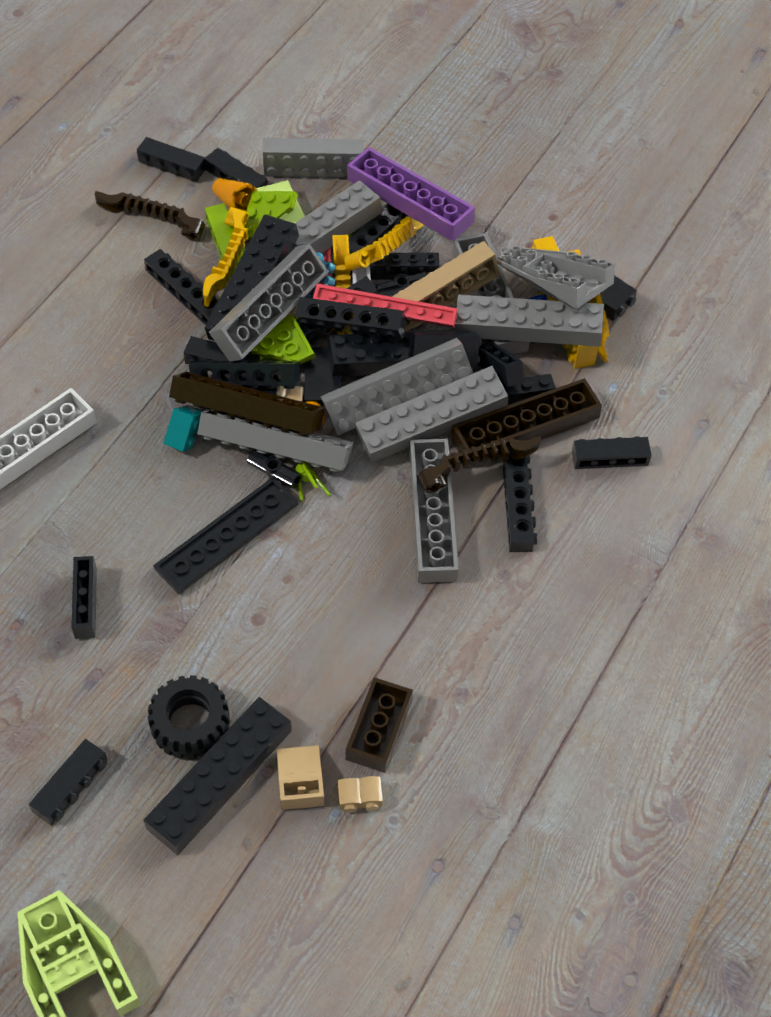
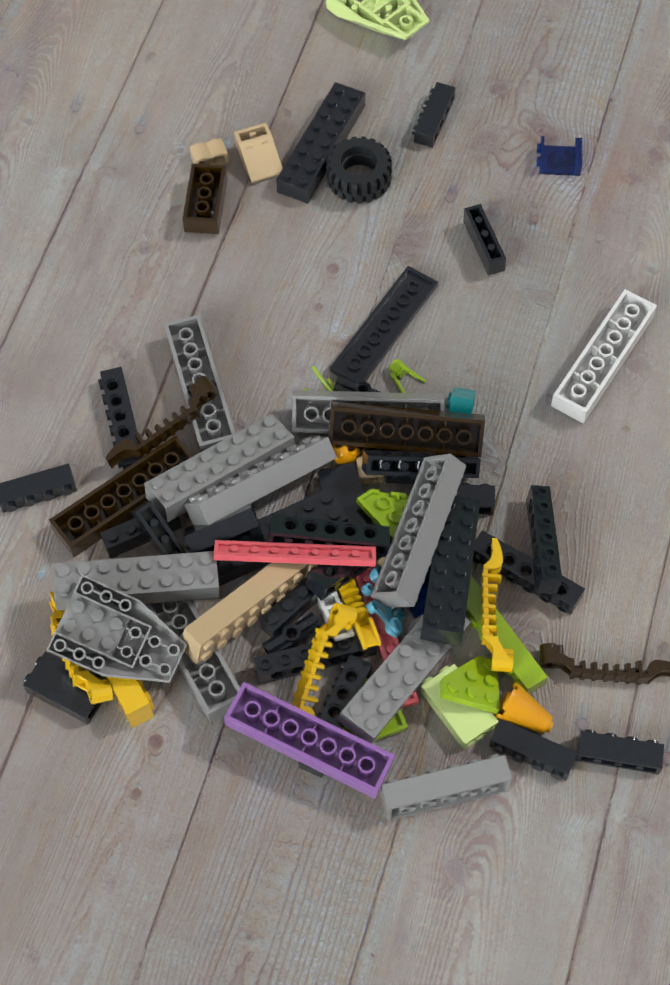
camera: 170 degrees right, 5 degrees up
none -> lime plant [389,359,426,393]
none -> black brick [526,485,563,594]

